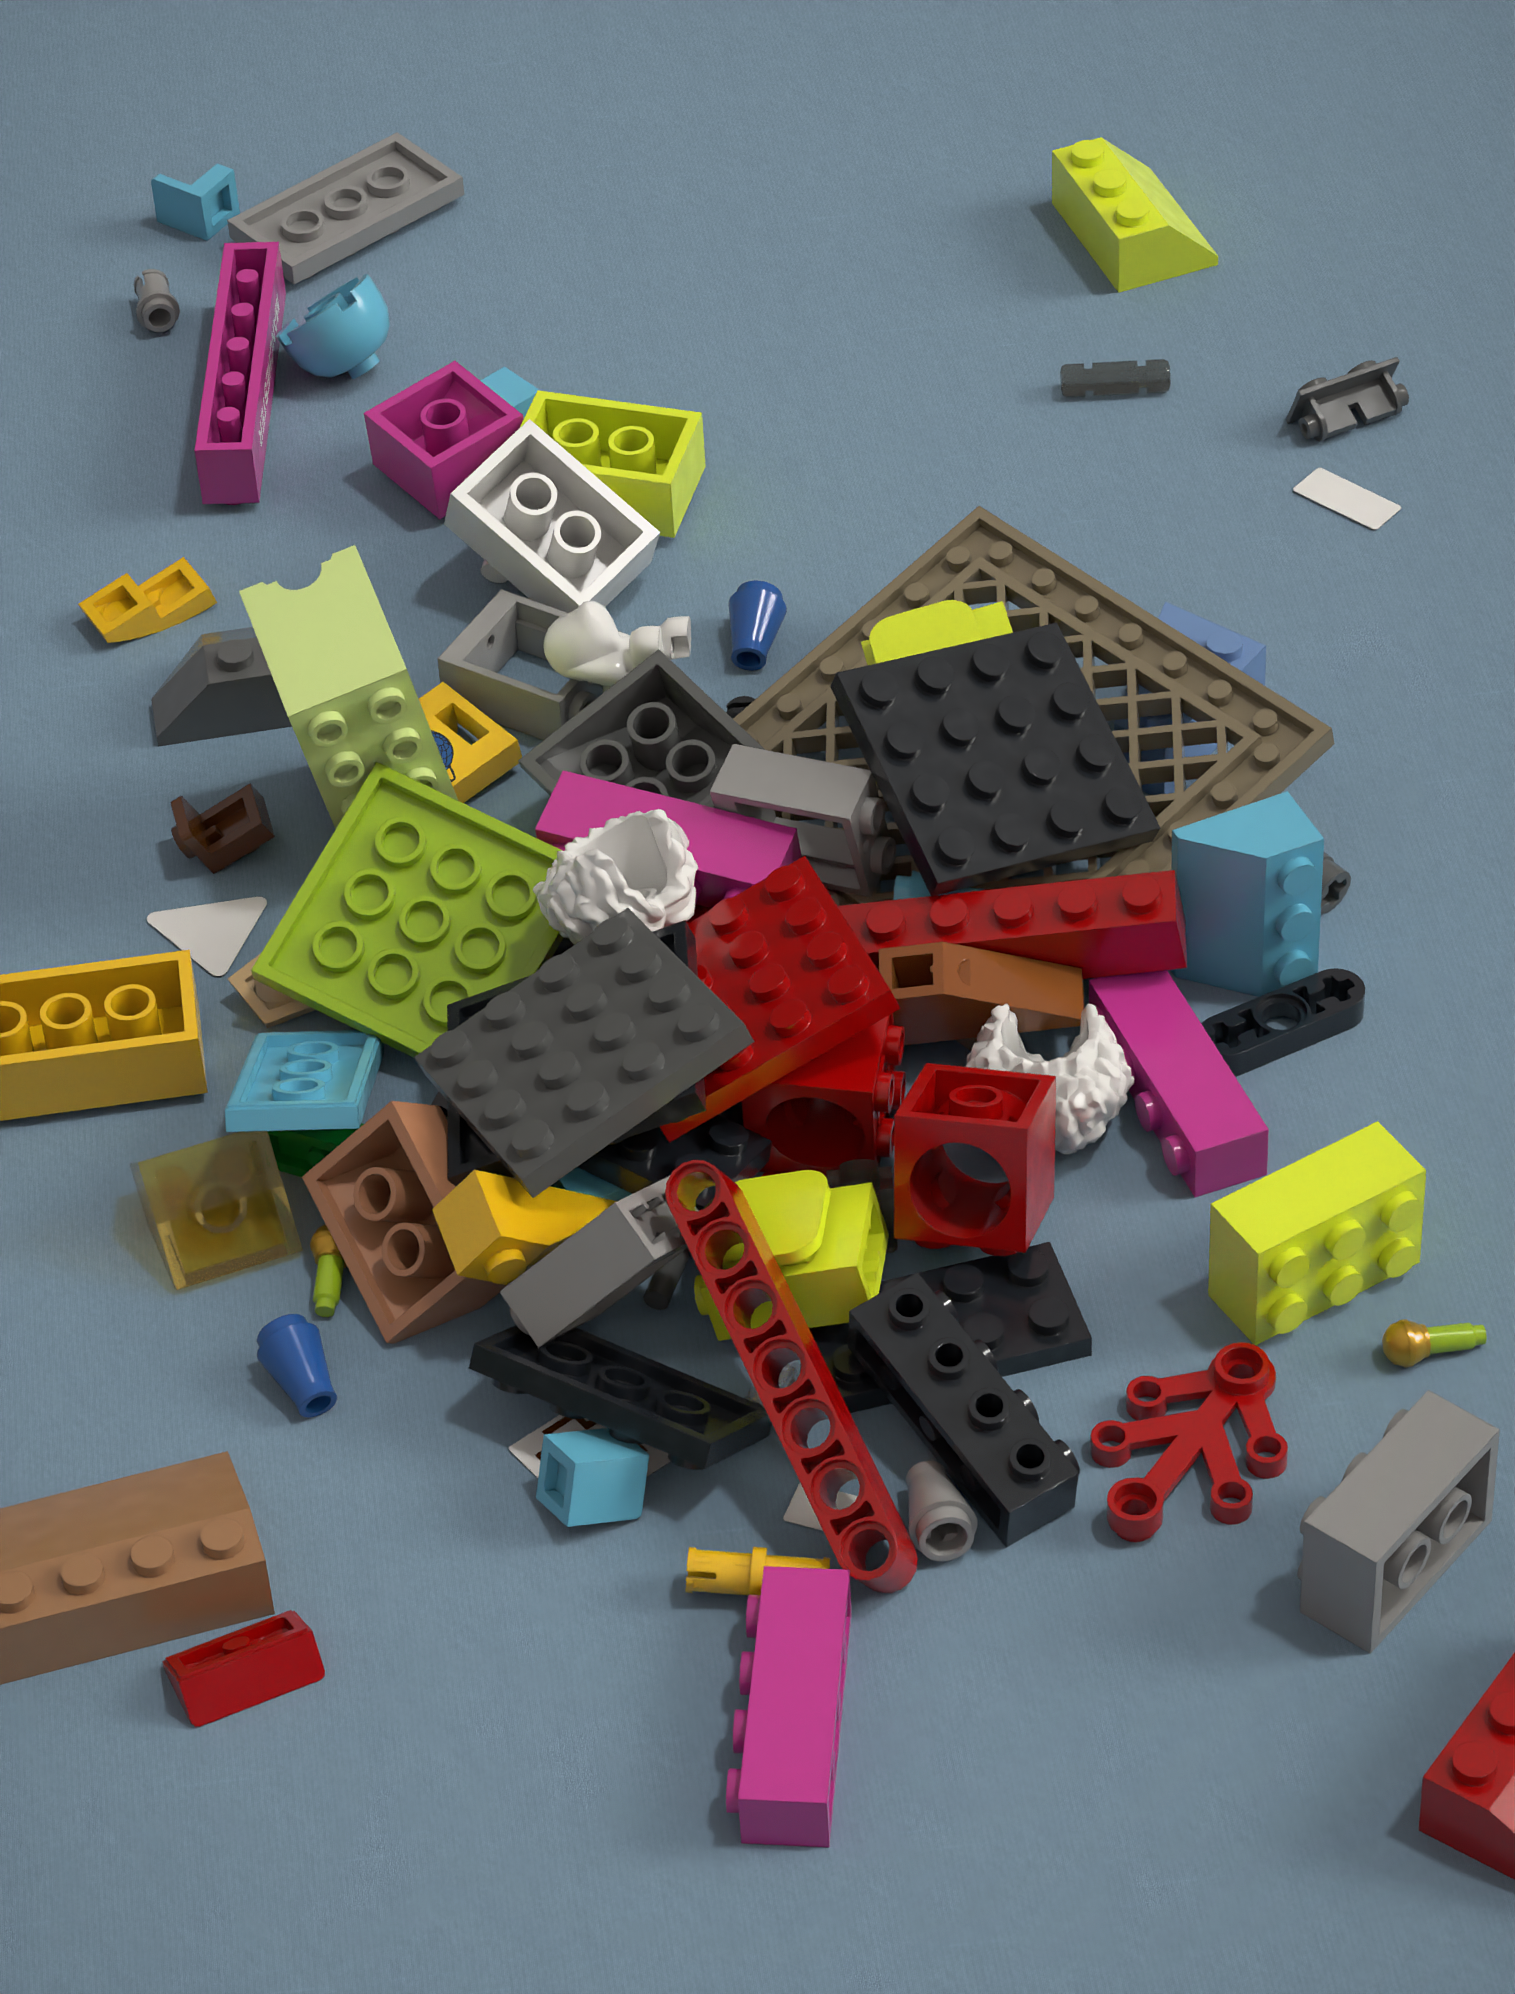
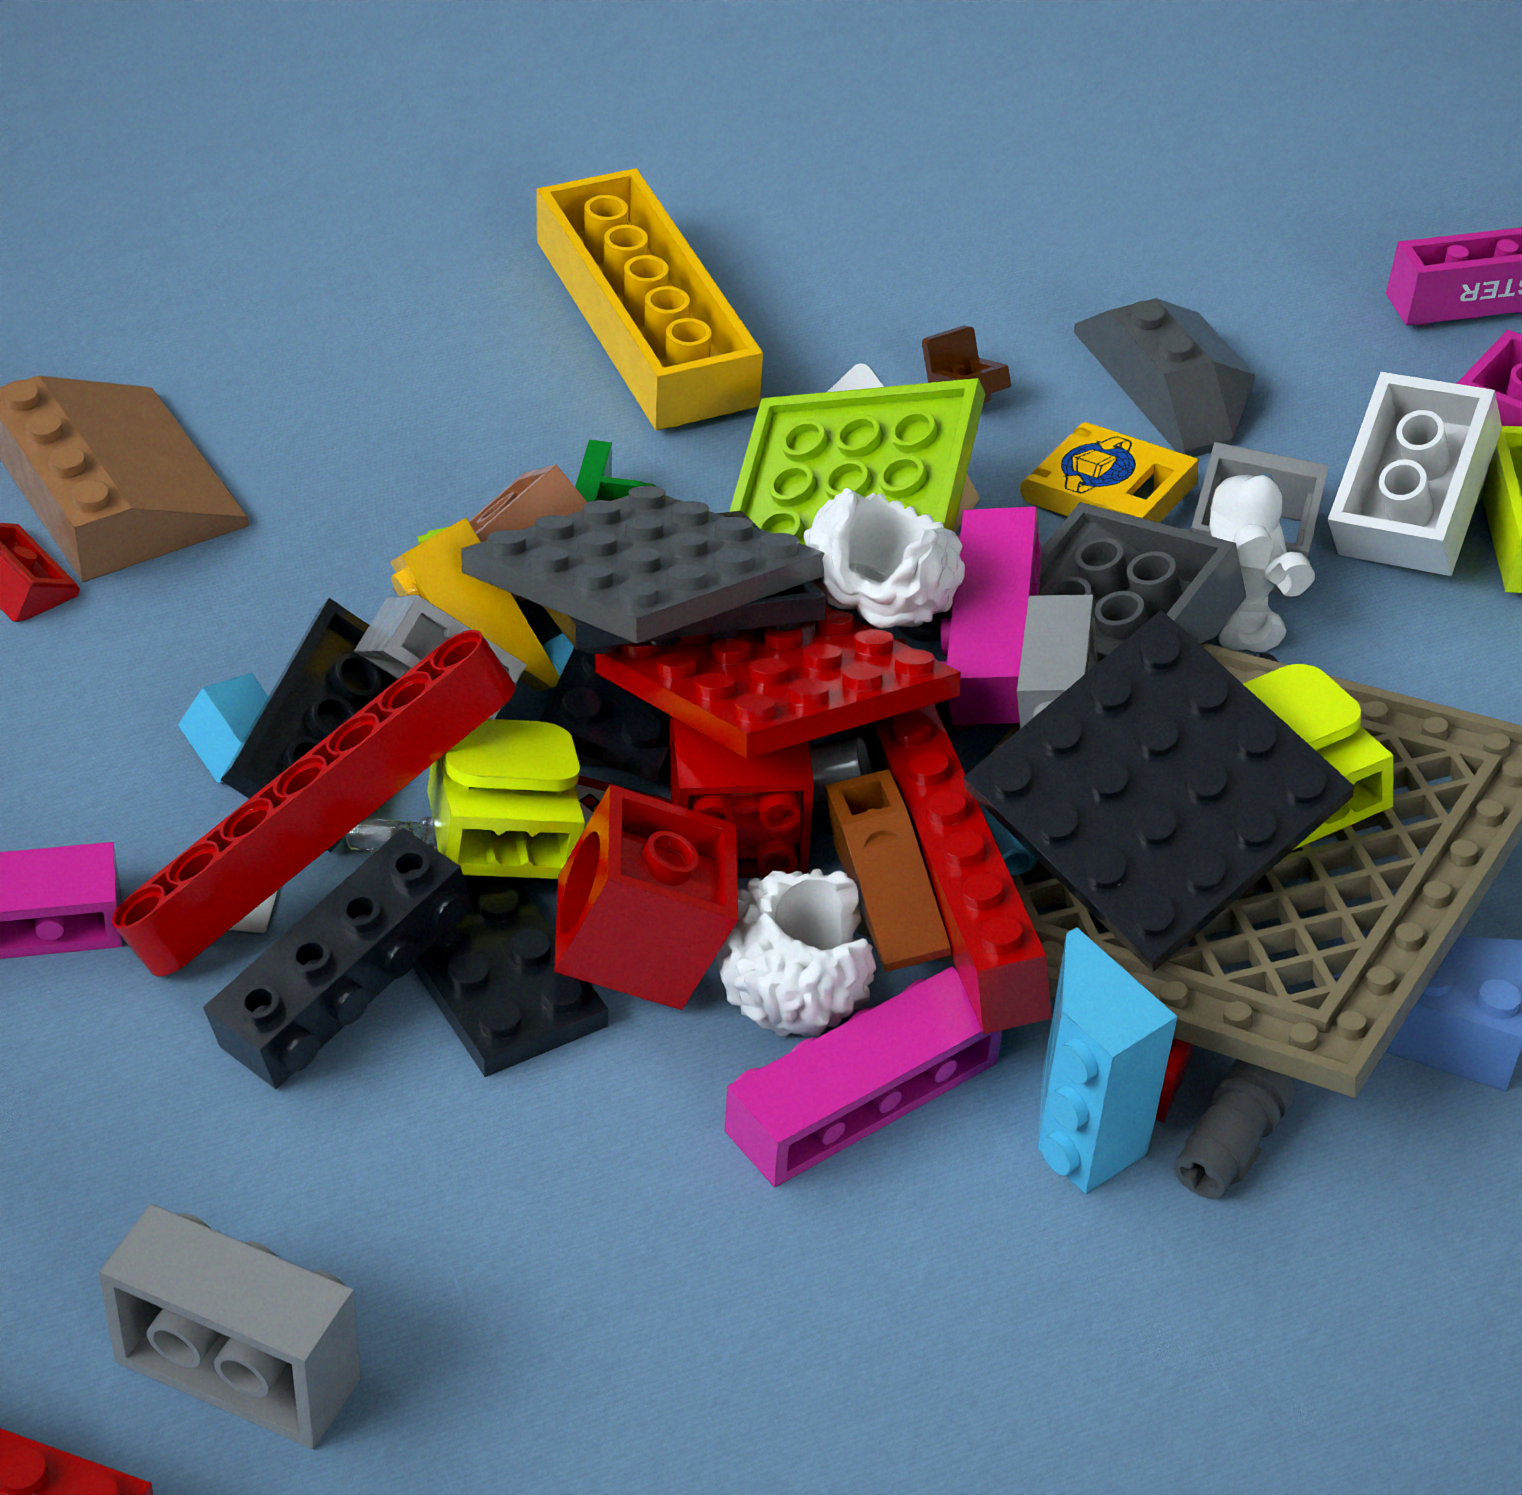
camera: 70 degrees right, 0 degrees up
yellow slope [78,557,217,643] -> none
clear yellow slope [129,1131,303,1290] -> none
medium azure tile [225,1030,384,1132] -> none
yellowish green gear [239,545,458,829] -> none
blue cone [257,1314,337,1418] -> none
yellow pin [685,1547,831,1595] -> none
blue cone [728,580,787,671] -> none
light grey cone [906,1461,977,1561] -> none
red plant [1090,1342,1288,1542] -> none
black beam [1201,968,1365,1077] -> none
neon yellow brick [1208,1121,1426,1345] -> none
piece [1382,1319,1487,1368] -> none

